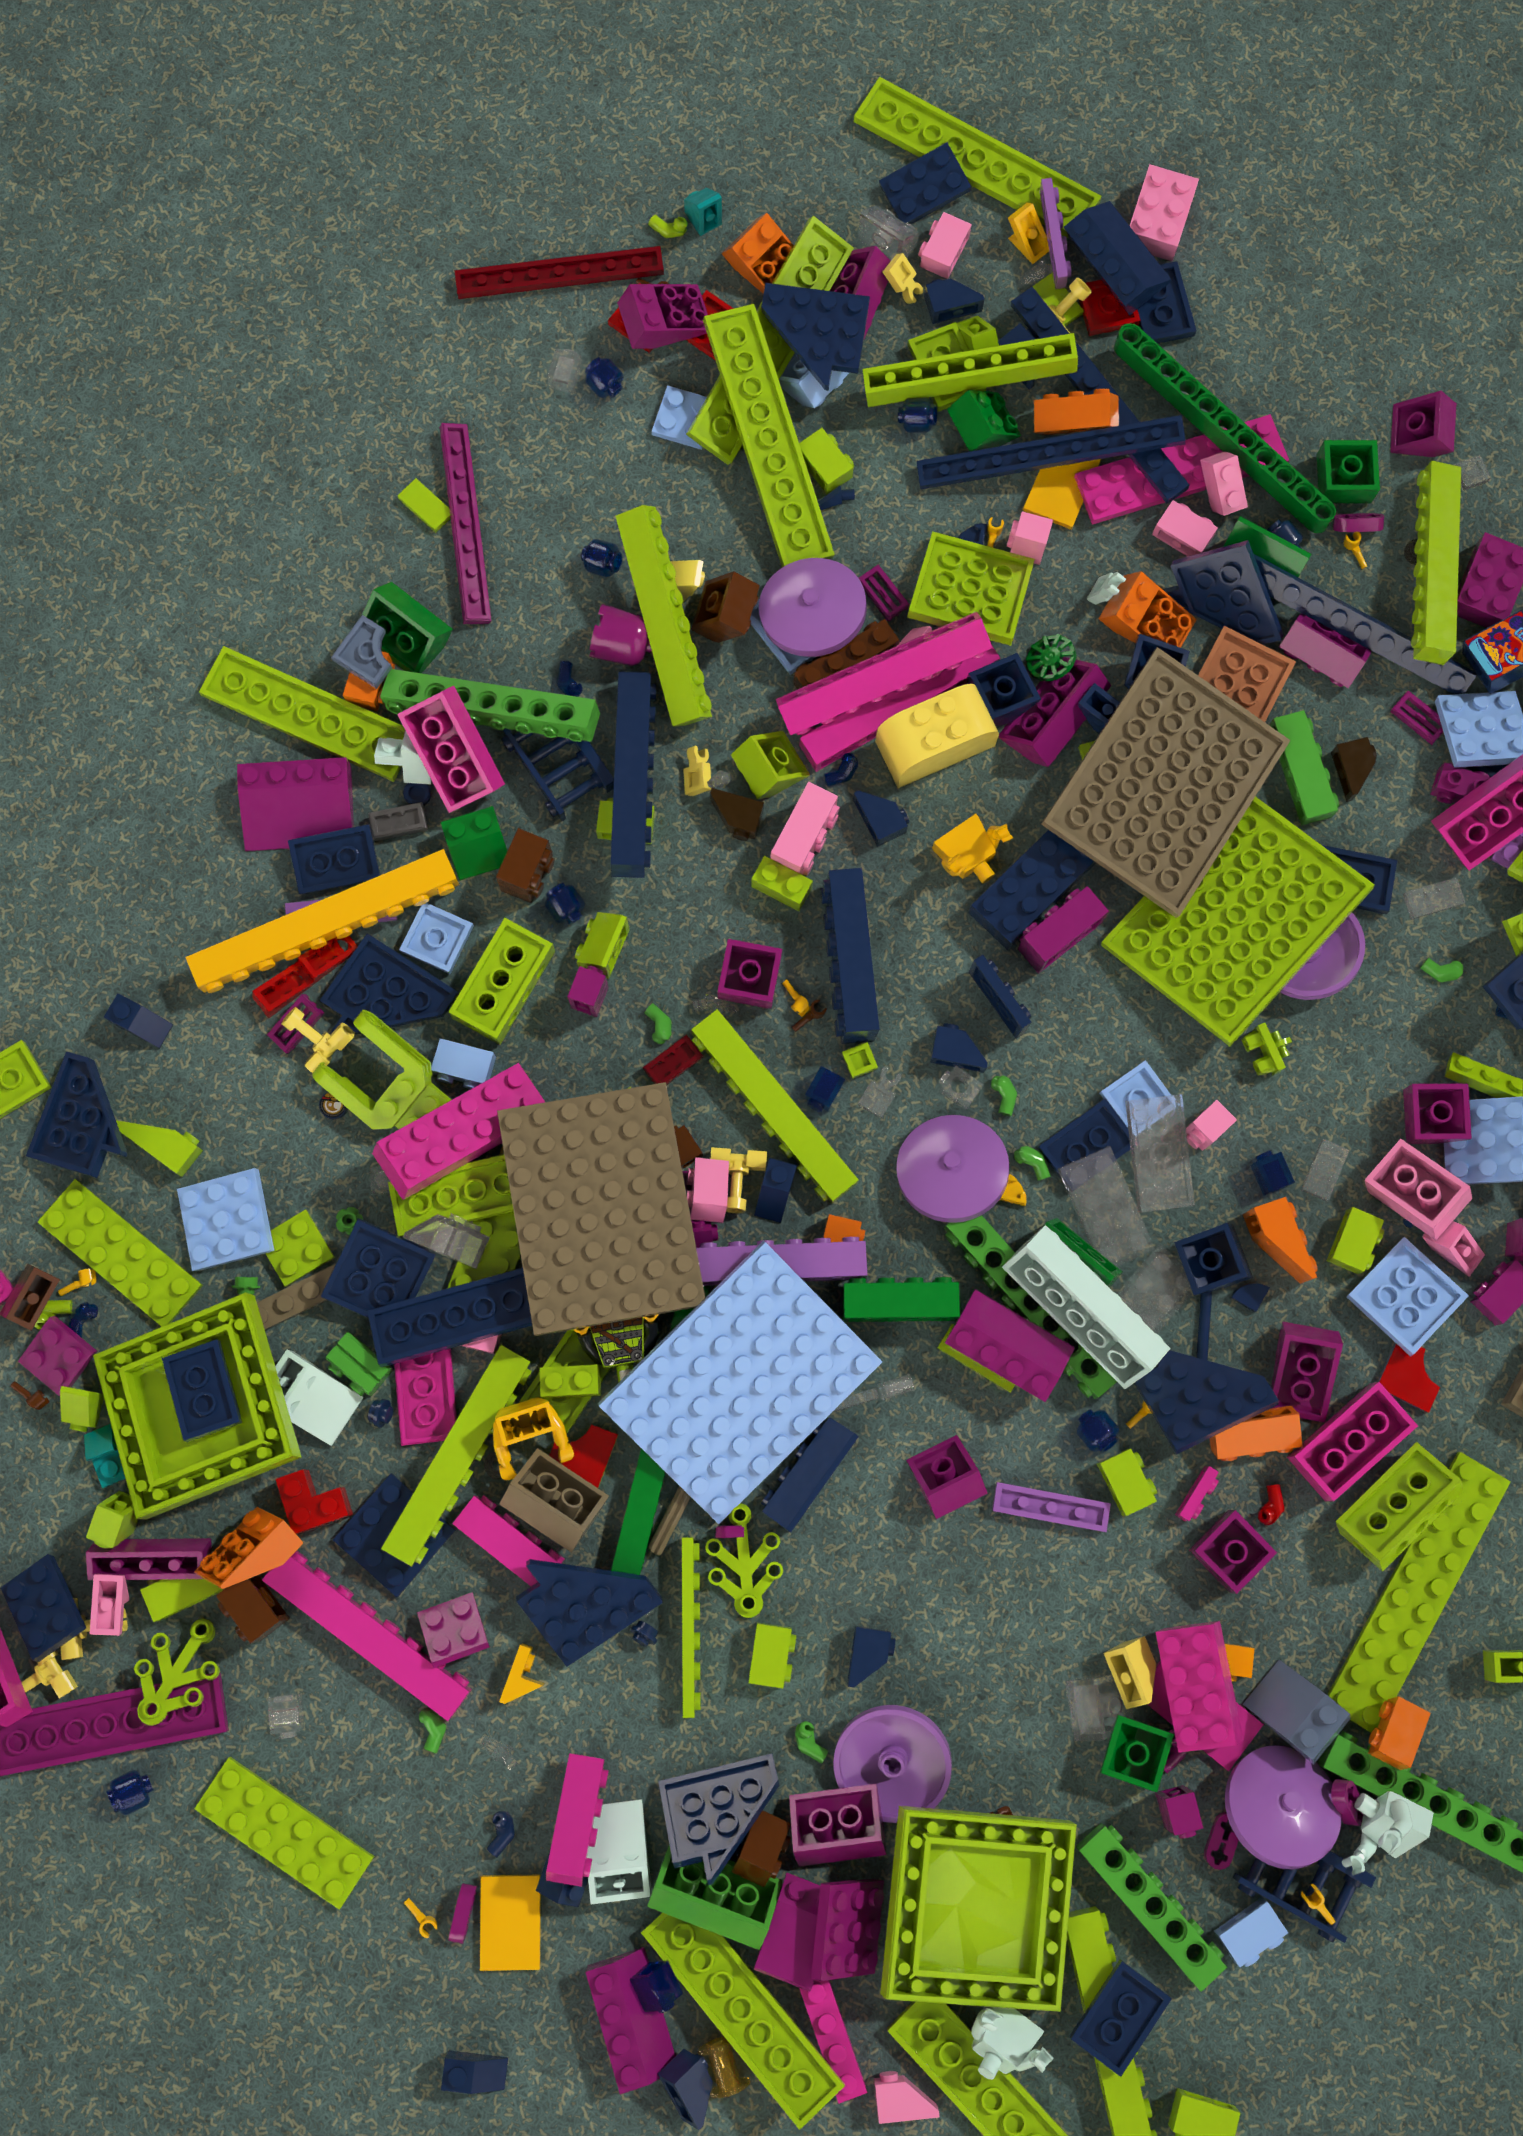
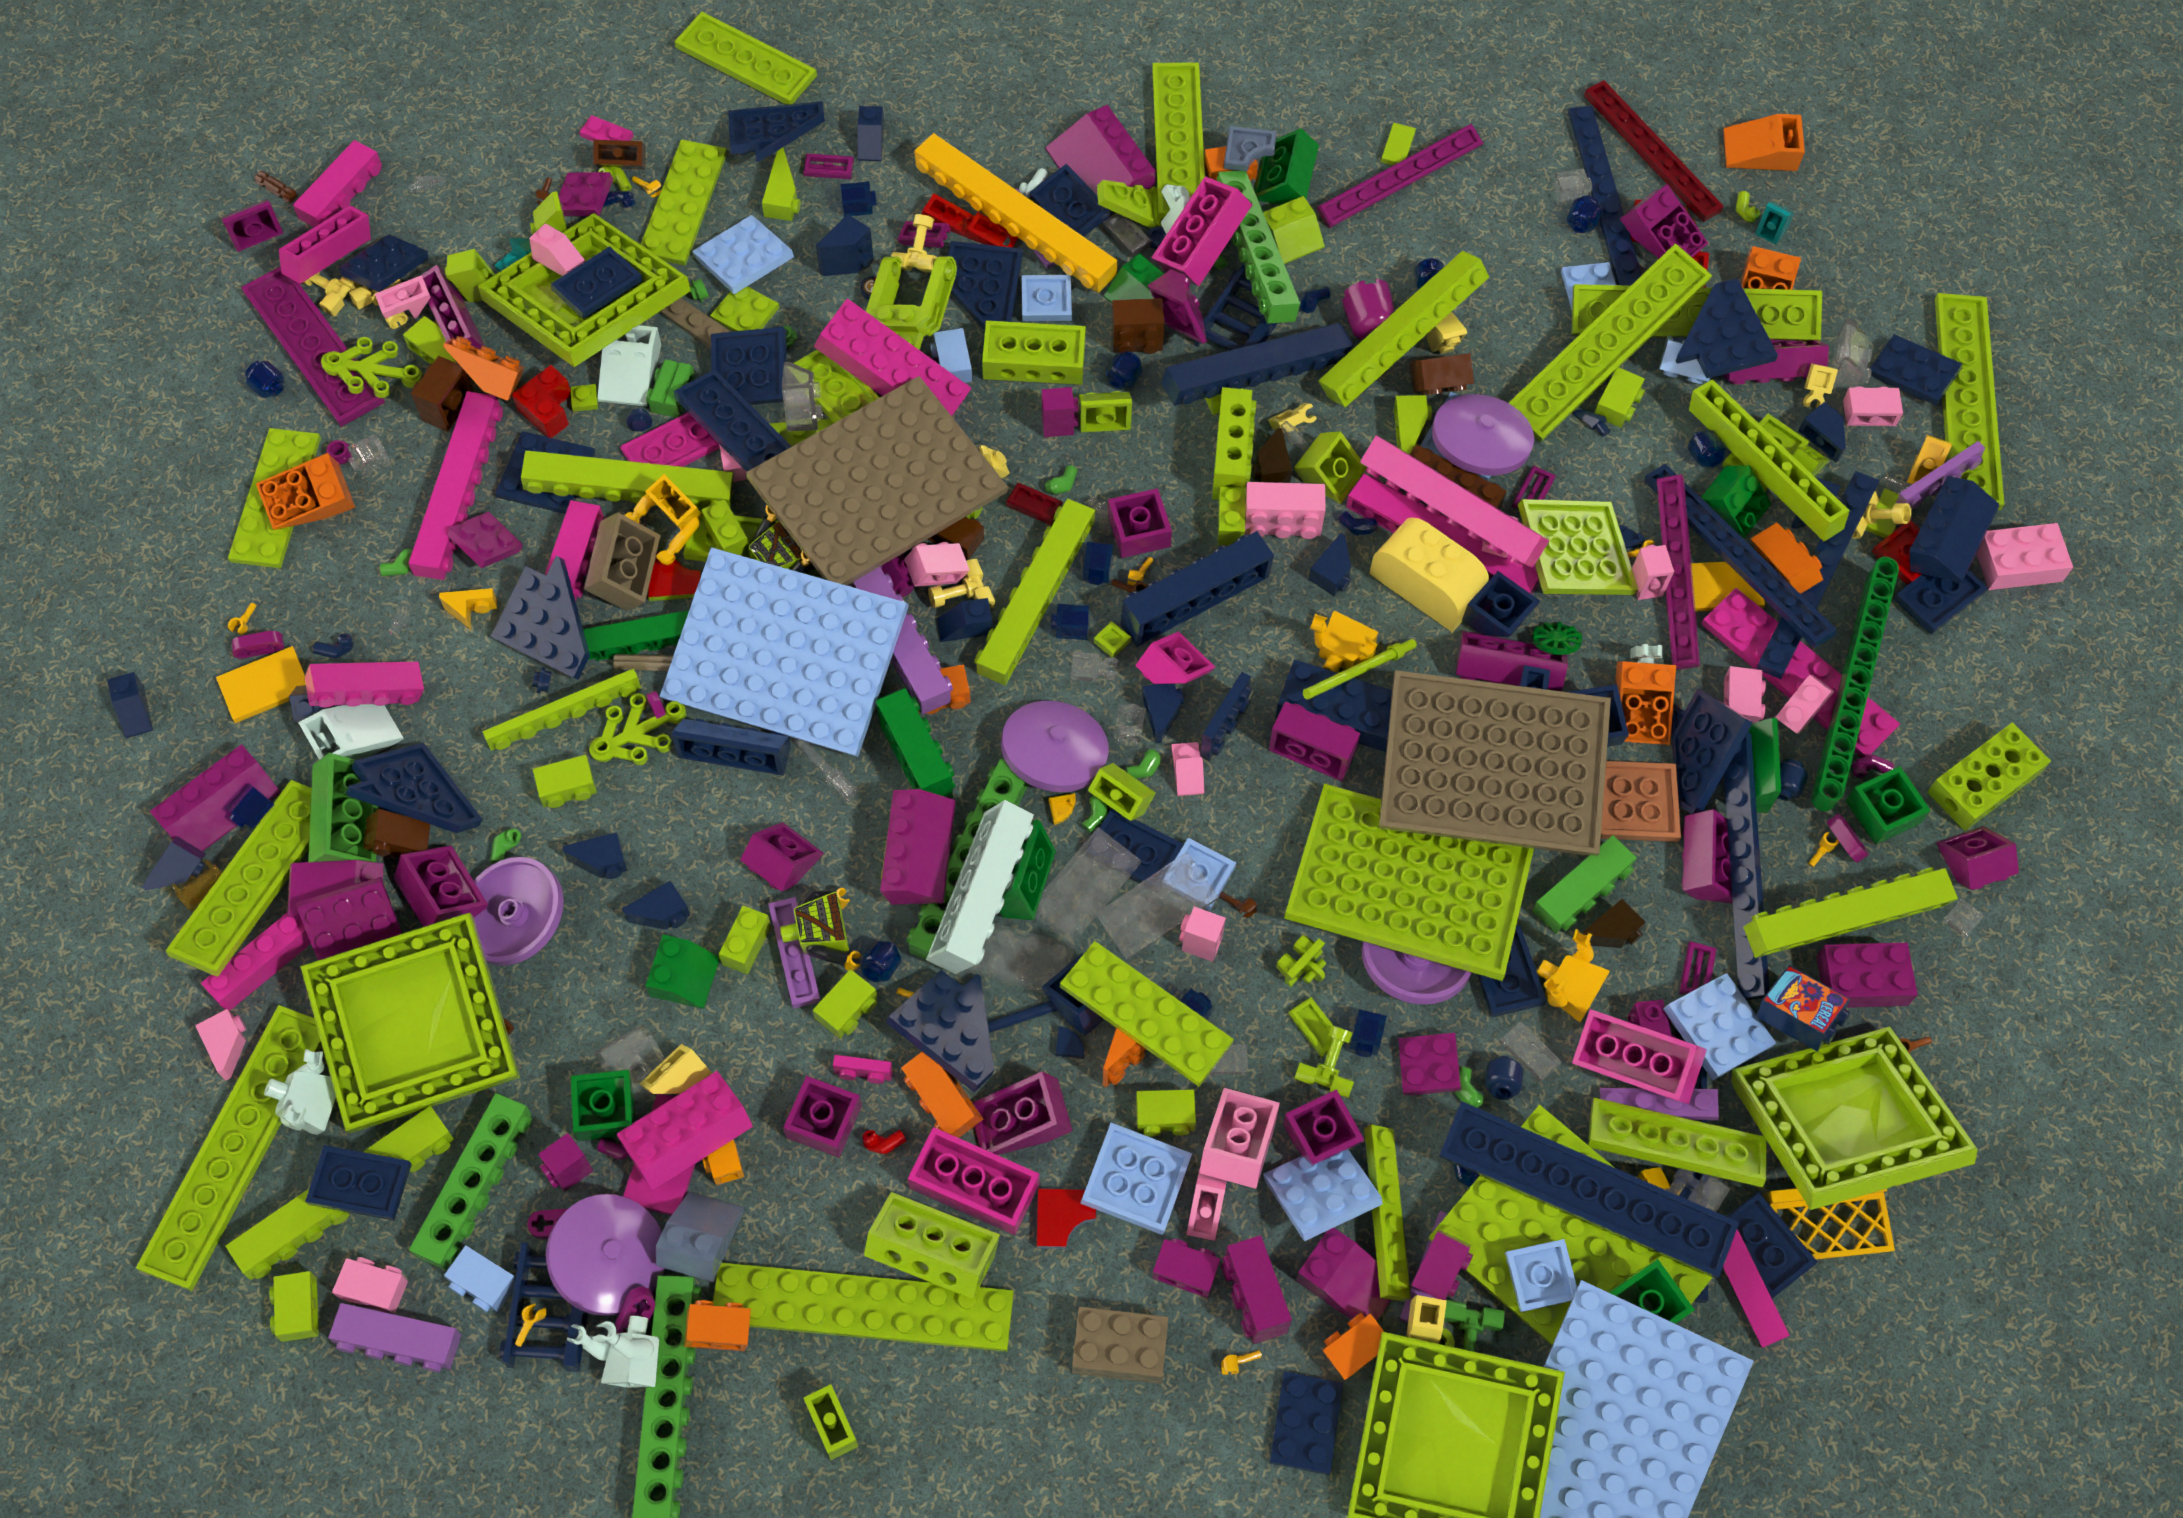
camera: 65 degrees right, 15 degrees down
none -> orange slope [256,453,355,530]
none -> magenta plate [326,440,353,465]
none -> medium lavender brick [328,1303,462,1373]
none -> bright pink brick [332,1257,408,1315]
none -> bright pink slope [529,223,586,276]
none -> lime plate [571,384,598,412]
none -> dark blue slope [622,880,690,930]
none -> green slope [645,934,720,1009]
none -> lime brick [719,906,771,975]
none -> torso [780,888,861,971]
none -> magenta tile [803,153,854,179]
none -> dark blue slope [816,214,874,276]
none -> clear blue brick [840,181,877,217]
none -> light yellow plate [979,445,1010,478]
none -> light aqua arm [1019,168,1048,198]
none -> lime plate [1060,941,1234,1087]
none -> clear blue brick [1083,542,1113,585]
none -> lime brick [1088,763,1156,821]
none -> lime wing [1097,180,1161,228]
none -> dark pink slope [1135,631,1215,684]
none -> magenta slope [1148,269,1207,344]
none -> bright pink slope [1171,742,1204,796]
none -> lime brick [1212,387,1257,500]
none -> reddish brown hand [1219,892,1257,918]
none -> lime slope [1263,196,1325,264]
none -> lime tile [1288,997,1345,1058]
none -> lime bar [1294,1025,1354,1098]
none -> lime bar [1303,639,1417,700]
none -> clear blue brick [1349,1009,1387,1057]
none -> lime slope [1393,395,1432,455]
none -> magenta plate [1398,1033,1461,1095]
none -> dark blue head [1485,1056,1524,1100]
none -> yellow torso [1537,929,1610,1023]
none -> dark blue plate [1568,106,1642,286]
none -> magenta tile [1657,474,1700,670]
none -> orange slope [1723,114,1805,171]
none -> magenta arm [1852,755,1894,778]
none -> lime brick [1927,722,2051,831]

